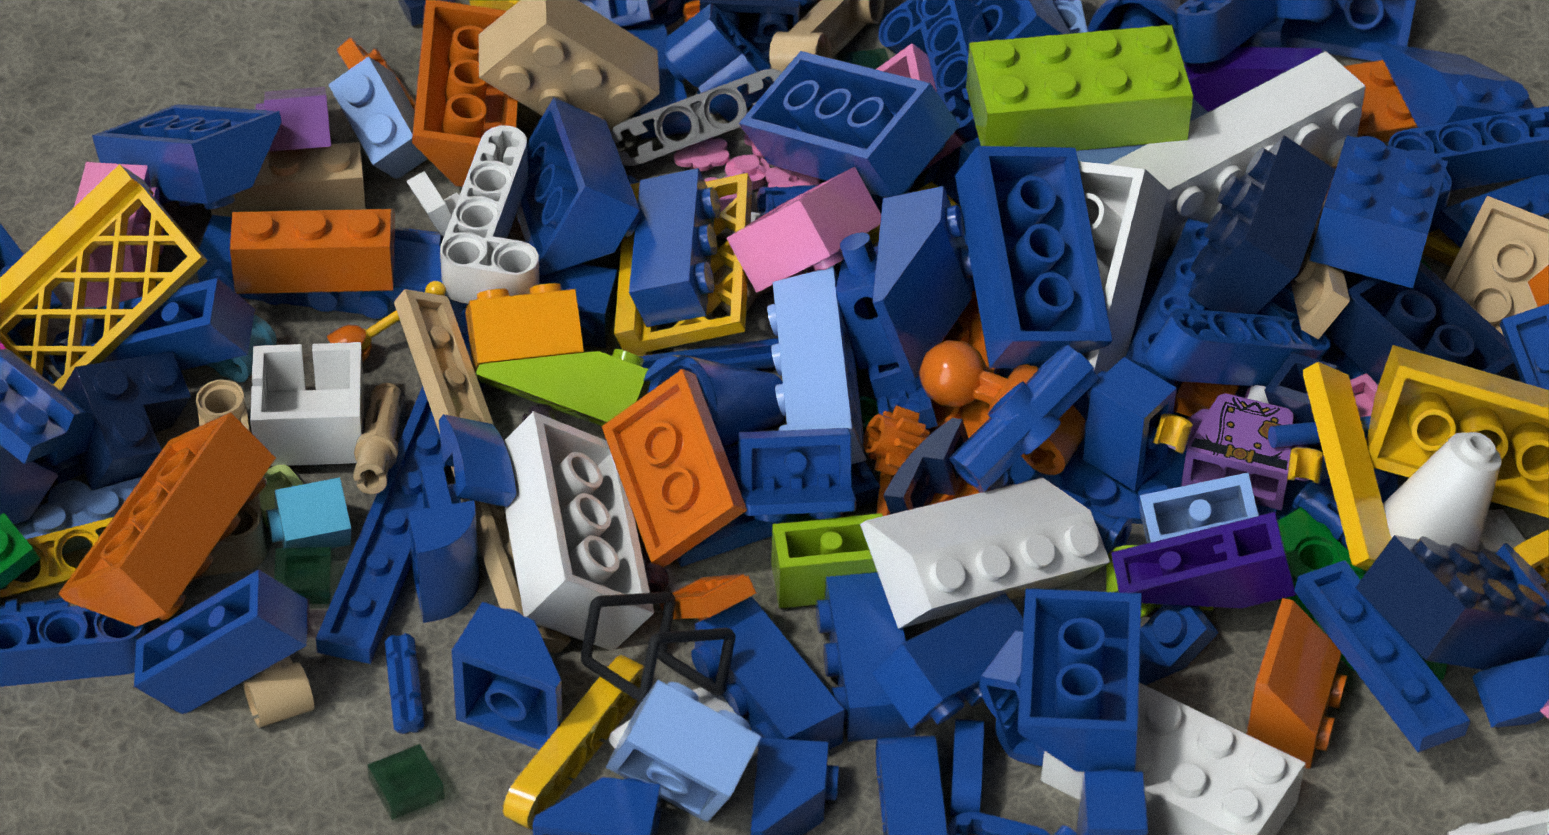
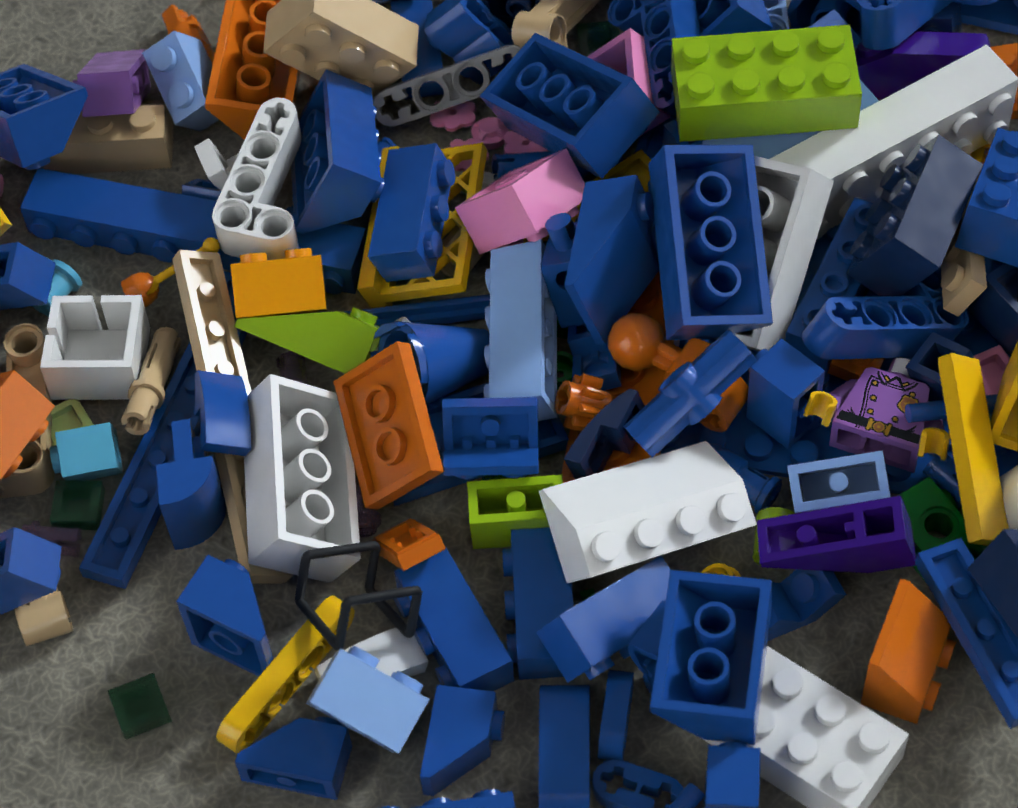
camera: 10 degrees right, 10 degrees up
orange slope [230,209,395,294] -> none
blue axle [385,633,424,734] -> none

